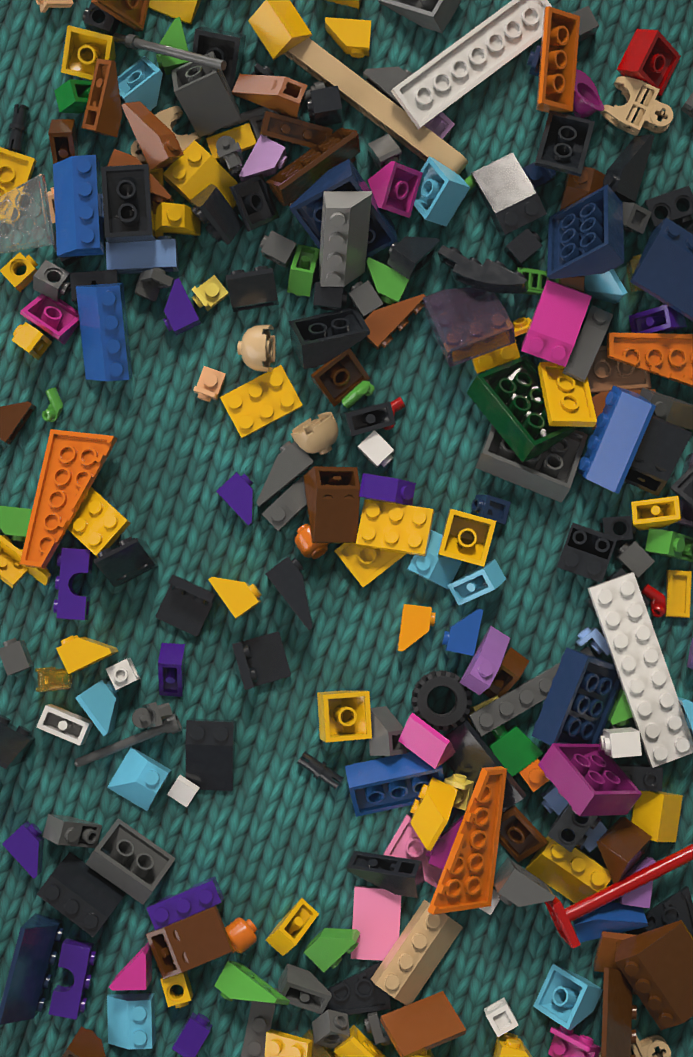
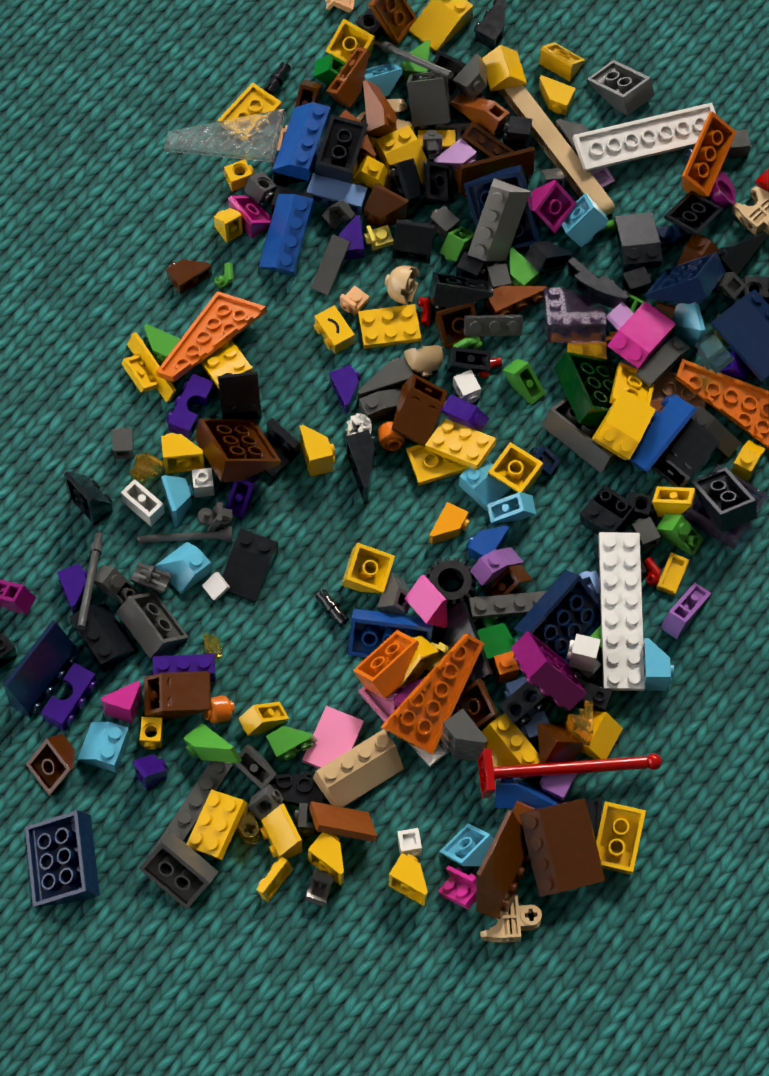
camera: 15 degrees right, 20 degrees down
black bracket [232,631,291,690] -> none
black slope [347,851,425,898] -> none
none -> dark grey bar [77,532,103,630]
none -> dark grey hips [130,562,172,594]
none -> reddish brown slope [195,419,281,482]
none -> clear yellow slope [203,633,223,658]
none -> dark grey tile [311,234,351,295]
none -> yellow brick [313,305,355,354]
none -> white gear [345,413,372,436]
none -> orange slope [353,630,419,699]
none -> reddish brown slope [364,183,409,227]
none -> red arm [417,296,432,326]
none -> dark grey slope [453,53,487,99]
none -> dark grey plate [464,315,523,336]
none -> bright green slope [503,359,546,405]
none -> clear yellow slope [565,701,593,746]
none -> yellow slope [591,389,656,460]
none -> lavender slope [605,301,634,331]
none -> clear light blue brick [695,331,734,374]

